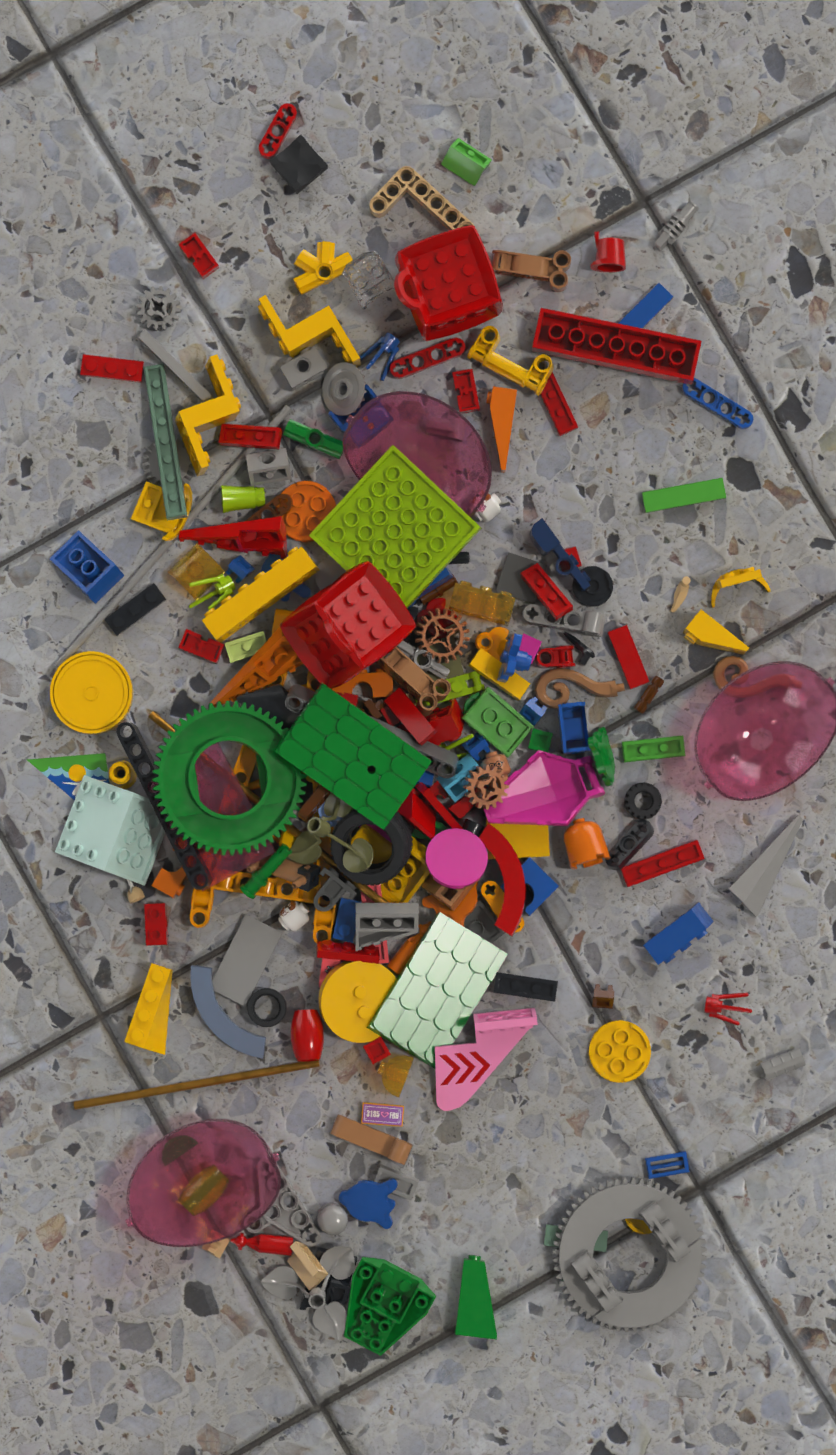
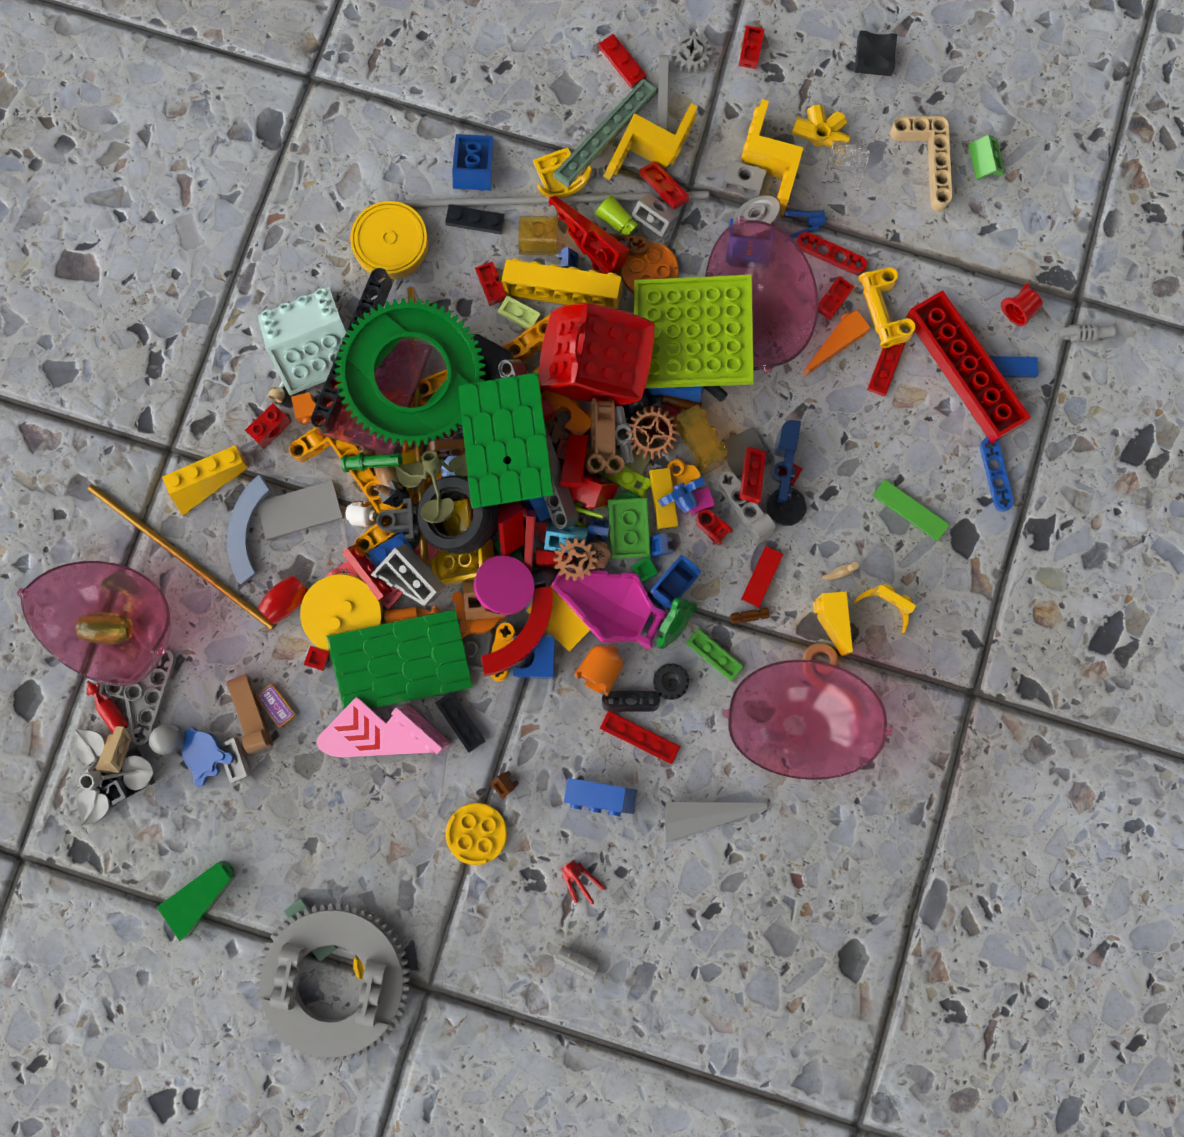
camera: 45 degrees right, 5 degrees down
sticker [26,753,110,800] -> none
yellow plant [109,761,137,789] -> none
lime plant [189,573,236,610] -> none
tan tile [202,1229,230,1259] -> none
orange wedge [210,627,303,708] -> none
black tyre [247,988,287,1027] -> none
red beam [259,103,297,159] -> none
green piece [283,419,347,460] -> none
green wedge [344,1257,436,1356] -> none
clear yellow brick [377,1055,414,1097] -> none
red piece [394,225,503,341] -> none
white head [470,492,501,522] -> none
medium nougat piece [492,250,571,292] -> none
medium nougat plant [535,668,625,709] -> none
black bar [563,632,595,665] -> none
blue tile [645,1151,690,1179] -> none

